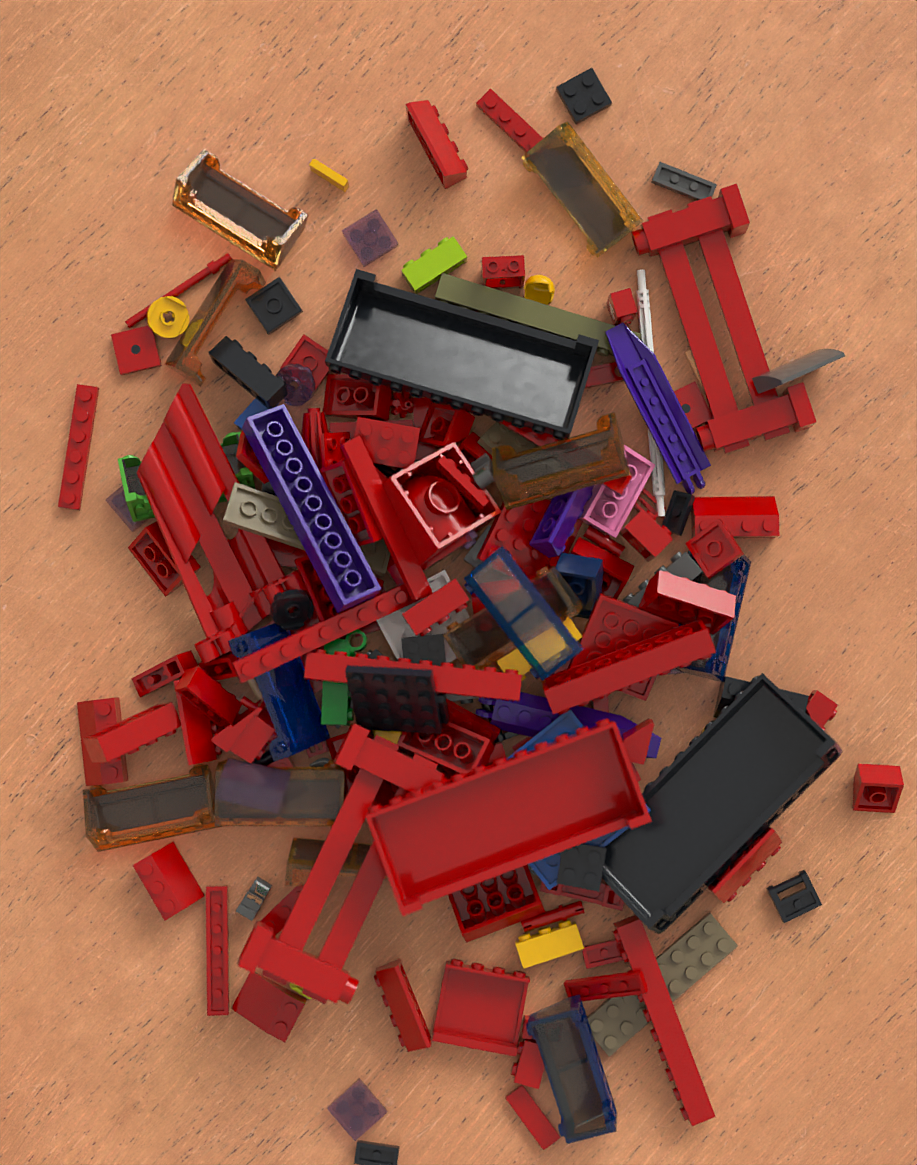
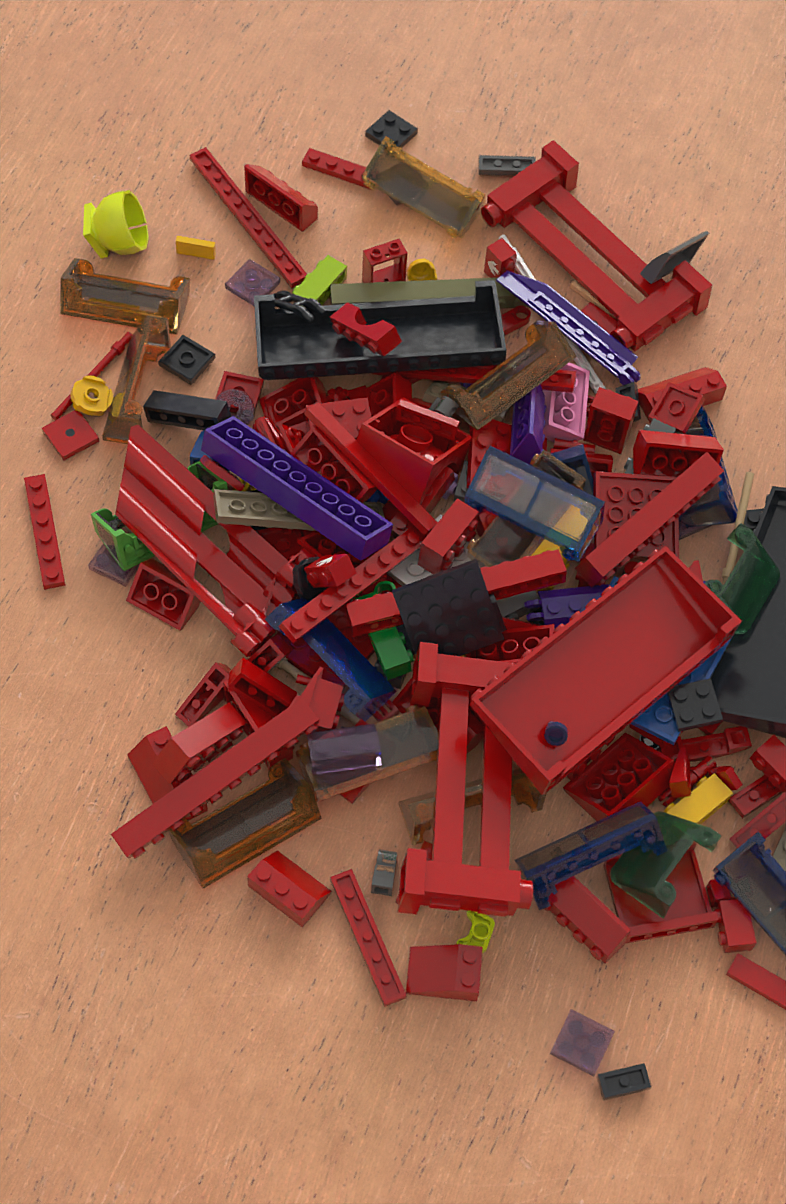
camera: 25 degrees left, 25 degrees down
none -> neon yellow plate [83,190,149,259]
none -> red brick [111,697,319,859]
none -> red plate [190,147,307,288]
none -> black piece [274,290,328,323]
none -> red brick [304,554,357,588]
none -> red arch [330,302,402,356]
none -> clear blue windscreen [515,801,667,911]
none -> dark blue tile [544,721,568,746]
none -> clear green windscreen [610,811,722,918]
none -> red slope [669,747,691,798]
none -> clear green windscreen [704,523,780,634]
none -> red tile [708,766,743,791]
none -> tan bar [720,472,754,596]

